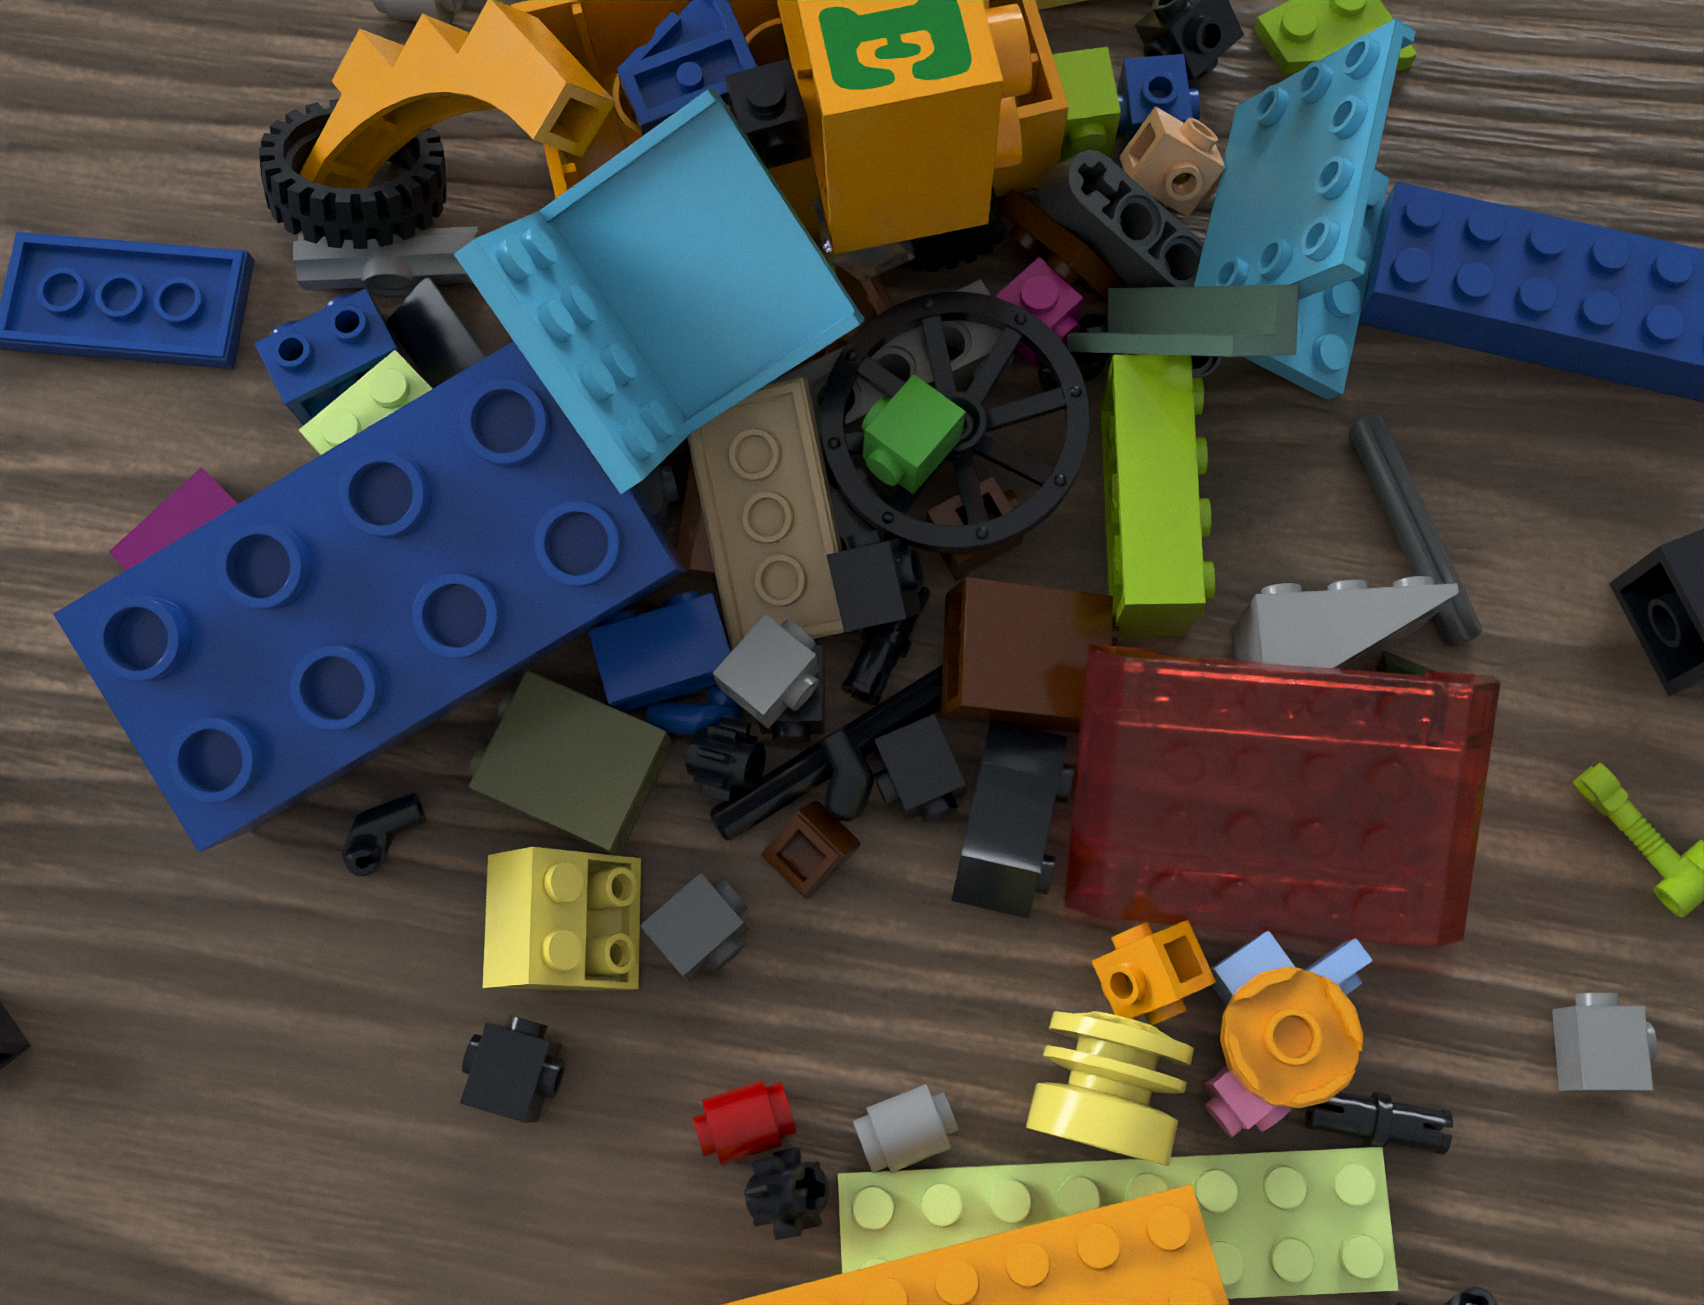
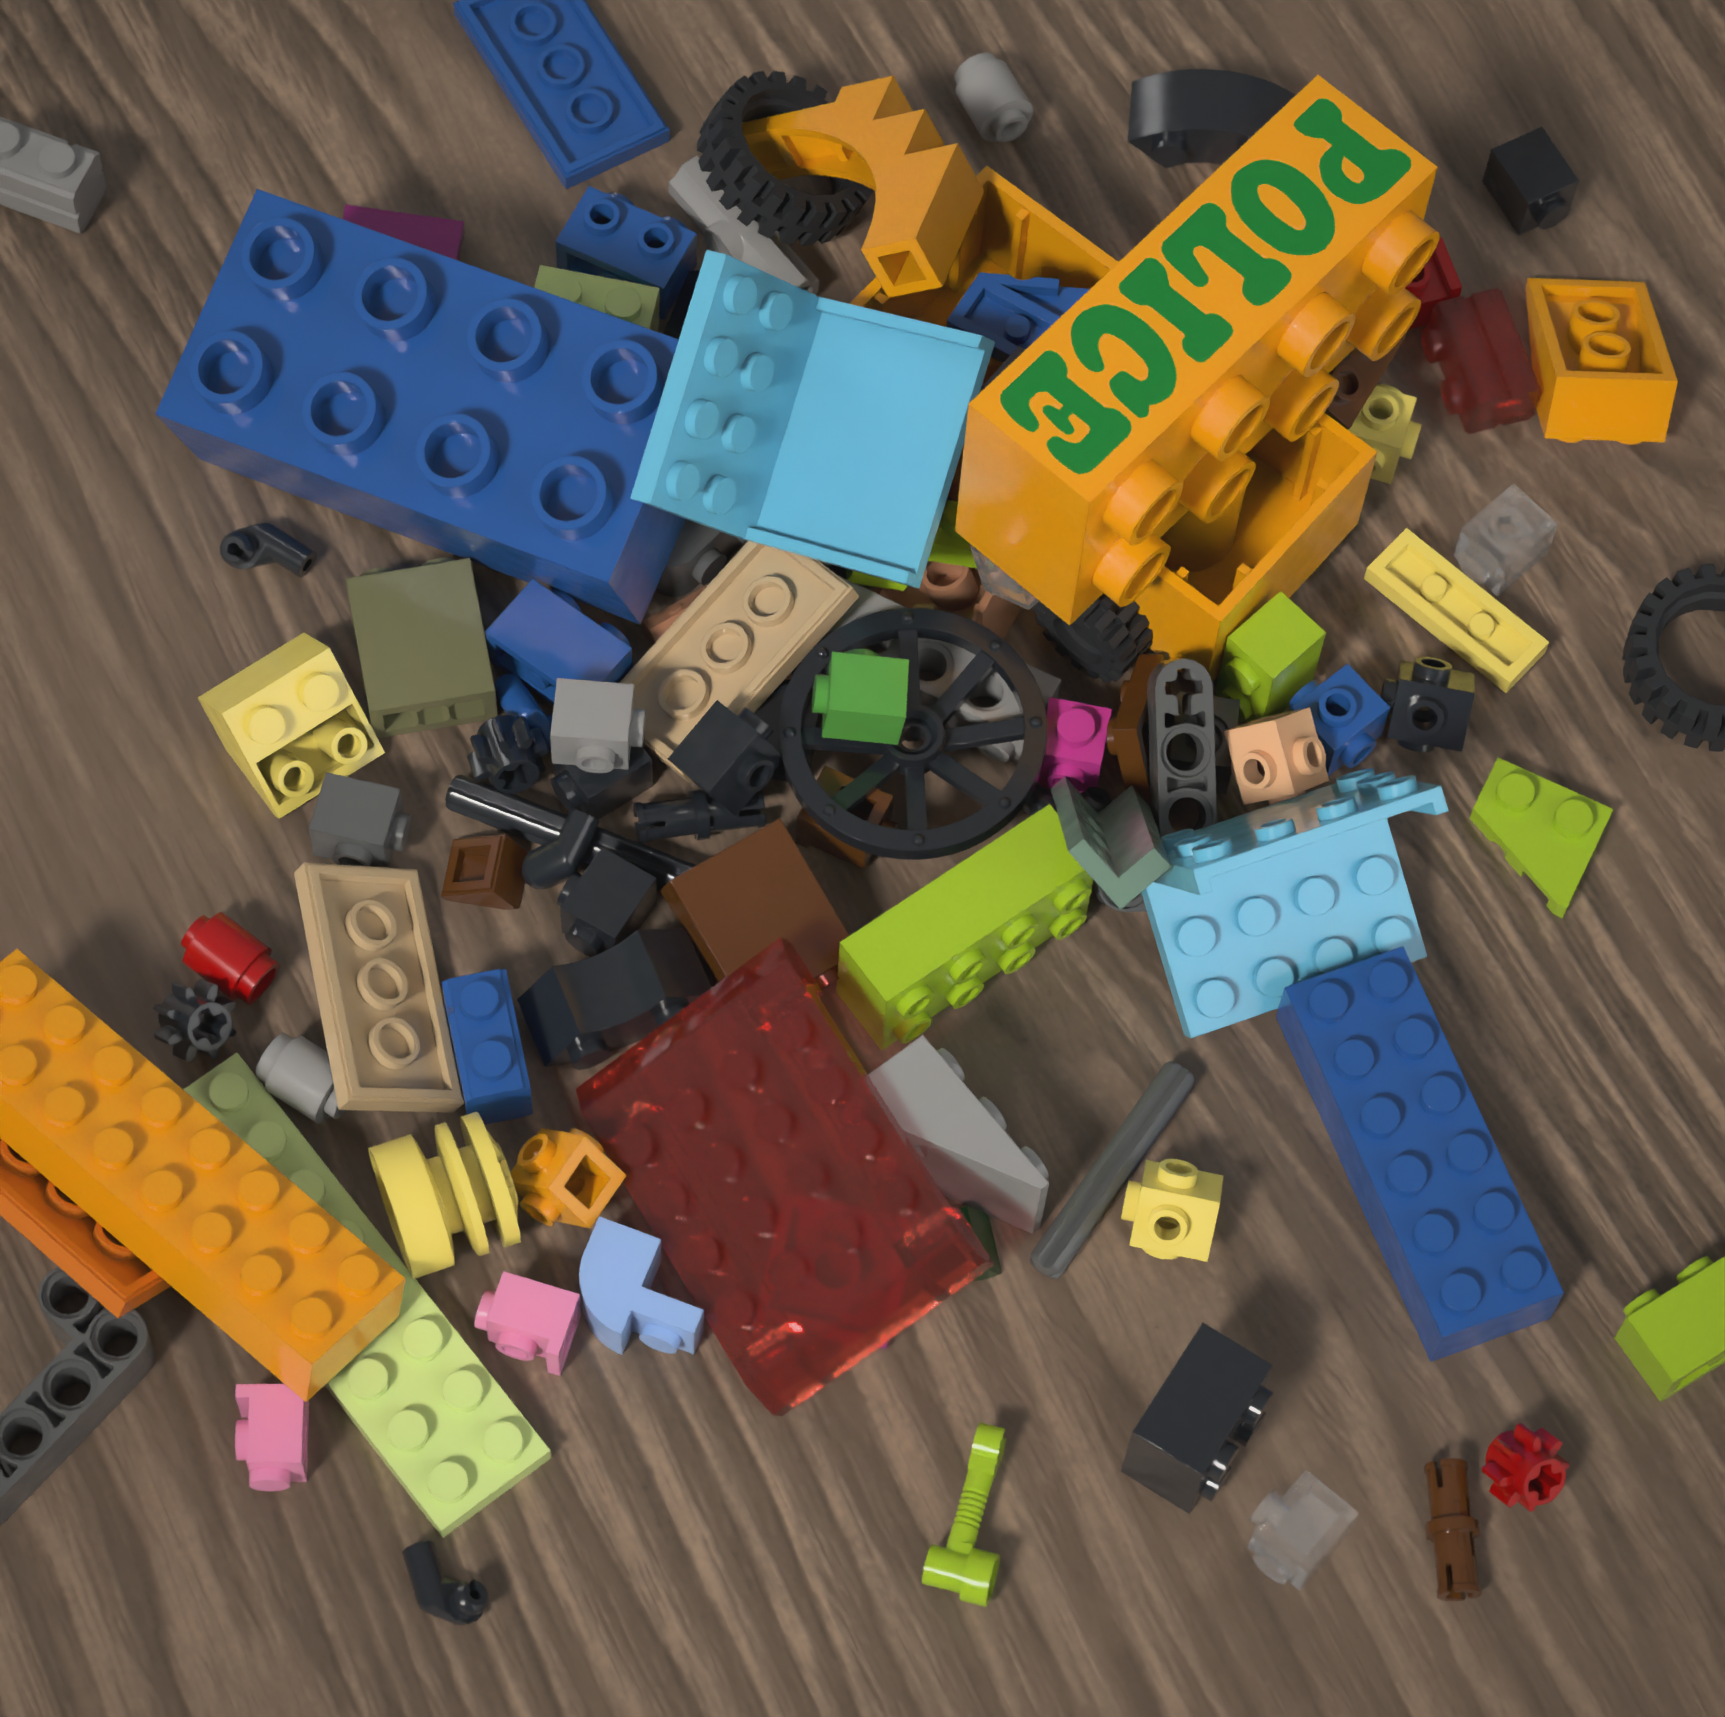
camera: 45 degrees right, 10 degrees down
black brick [460,1015,566,1123] -> none
light orange tile [1220,966,1363,1108] -> none
black pin [1305,1092,1453,1155] -> none
light grey brick [1552,993,1657,1091] -> none
none -> tan tile [294,863,464,1113]
none -> blue brick [442,969,533,1125]
none -> light yellow brick [1121,1159,1223,1262]

